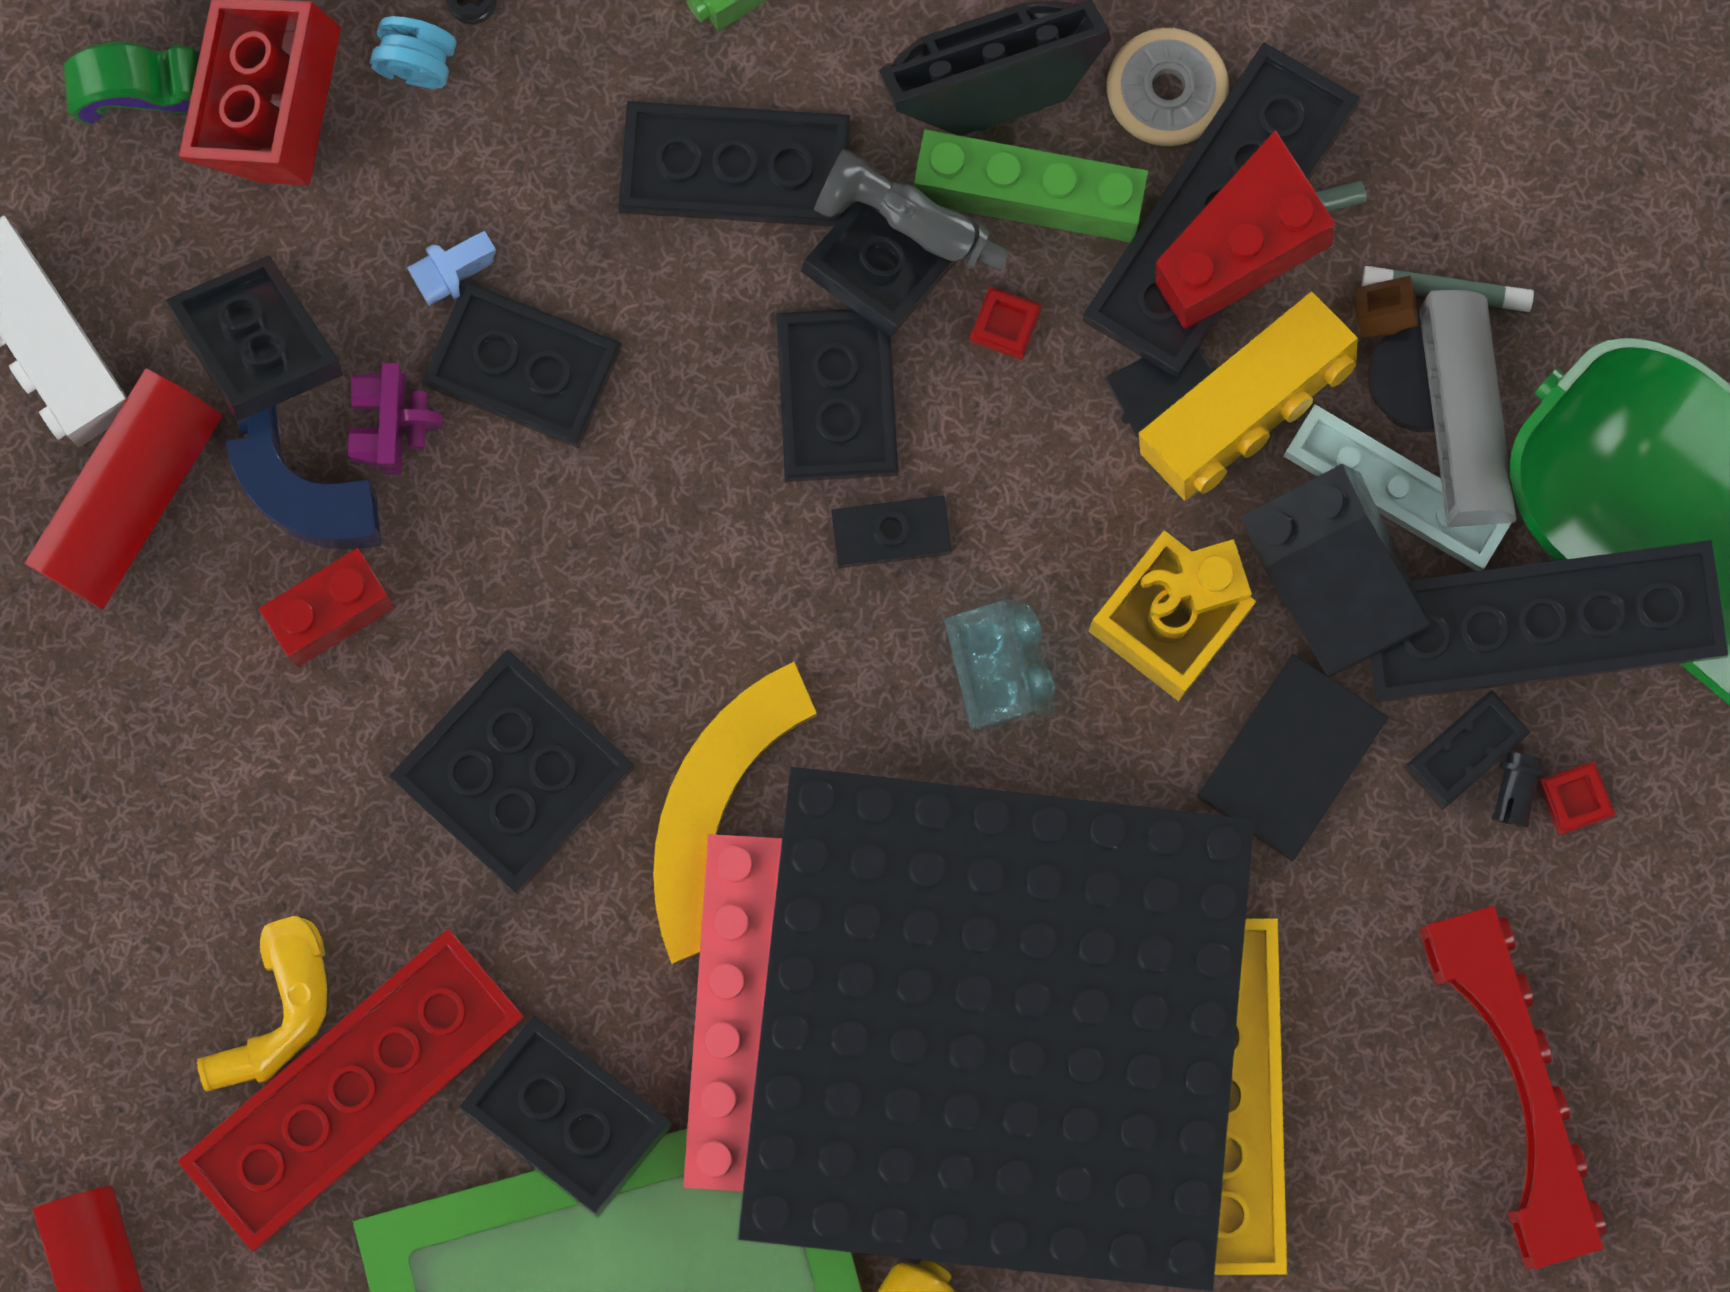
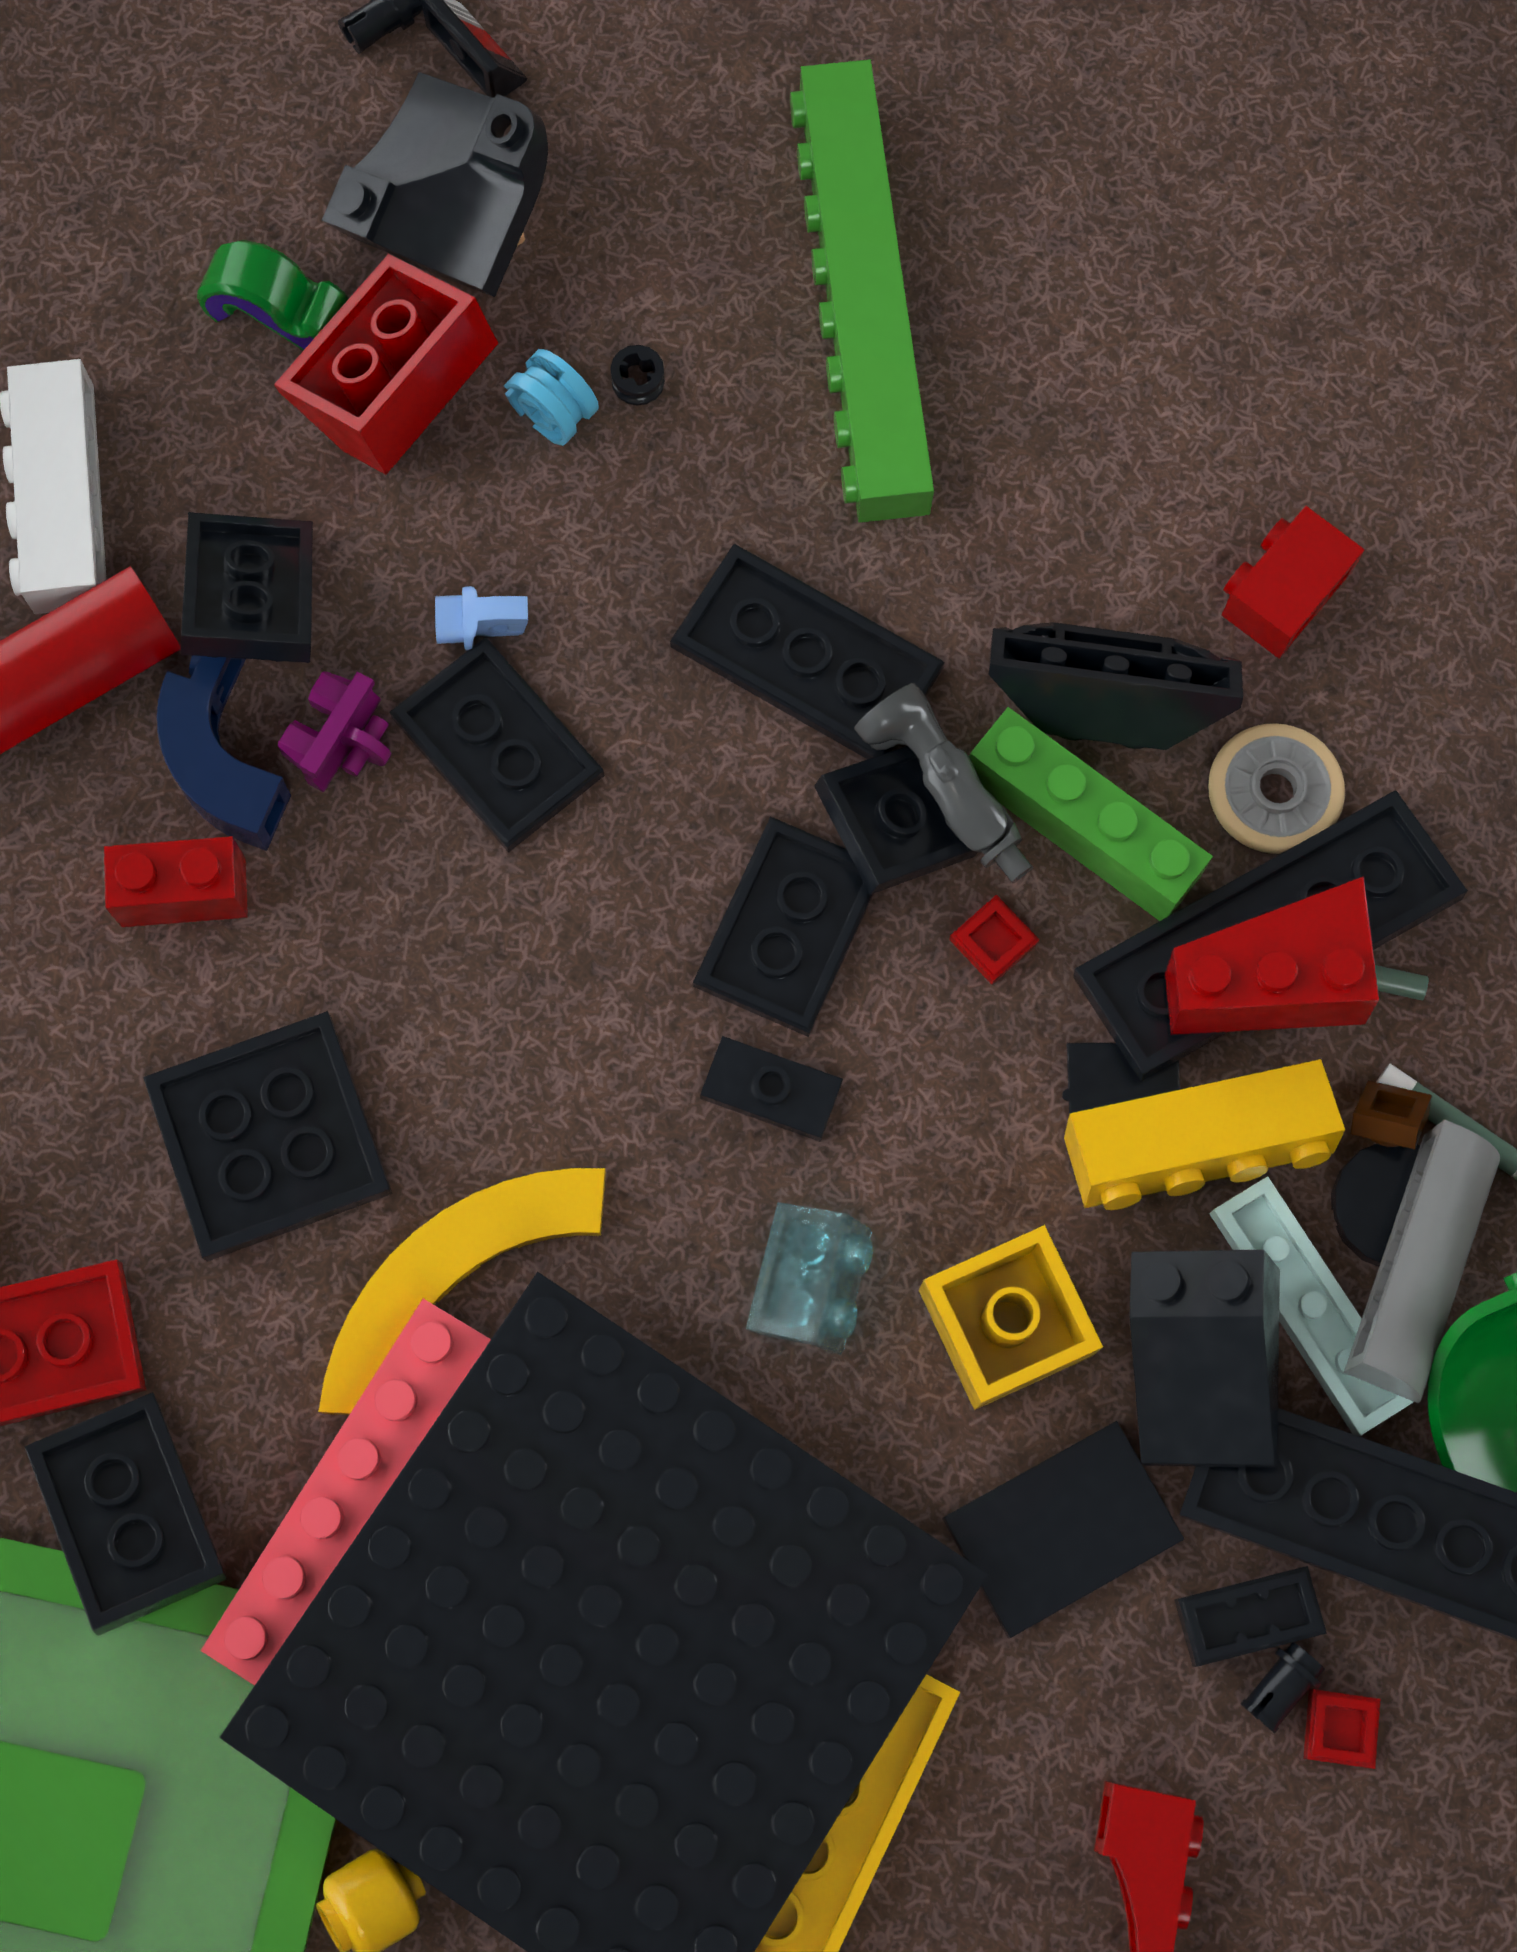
camera: 25 degrees right, 5 degrees down
yellow plate [1141,539,1252,618] -> none

